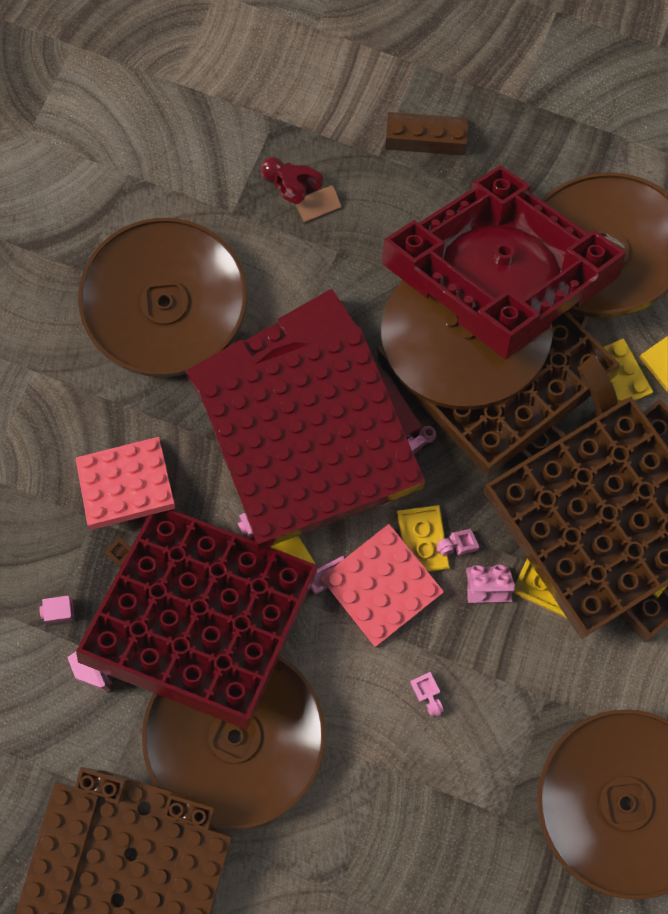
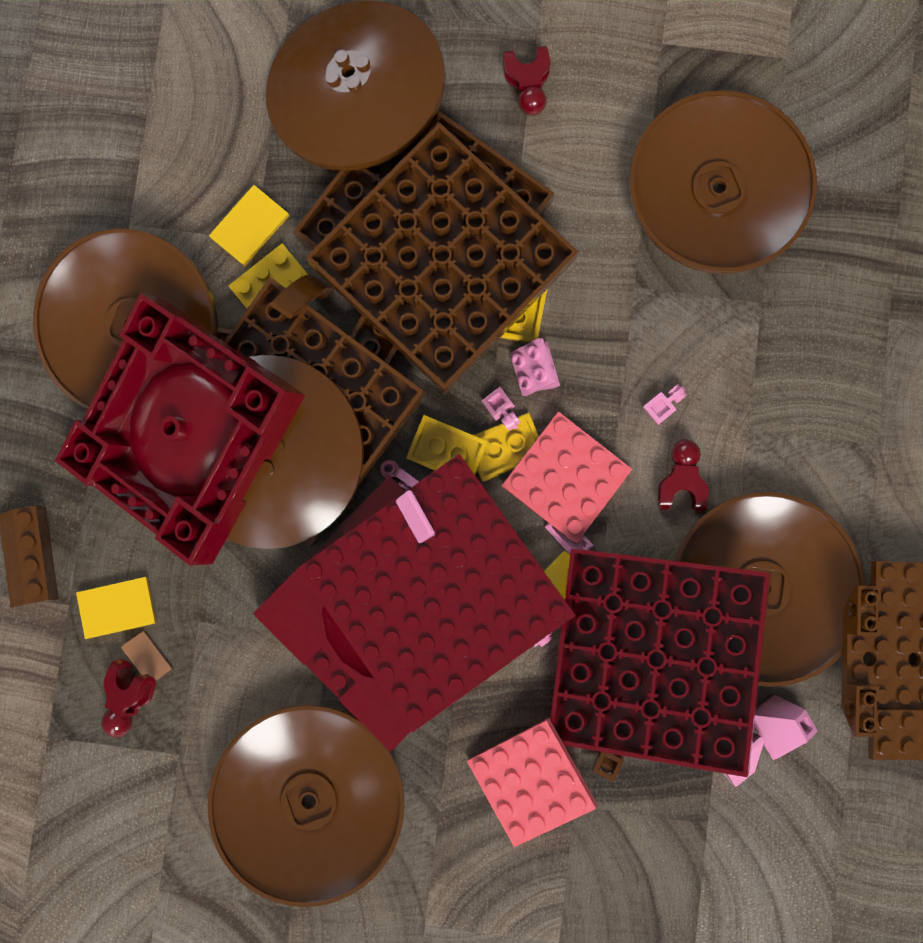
camera: 100 degrees left, 10 degrees up
bright pink brick [40,596,75,625] -> none
none -> yellow tile [76,577,157,639]
none -> bright pink slope [396,490,436,543]
none -> yellow plate [406,415,489,476]
none -> dark red piece [658,439,709,513]
none -> bright pink slope [754,695,818,760]

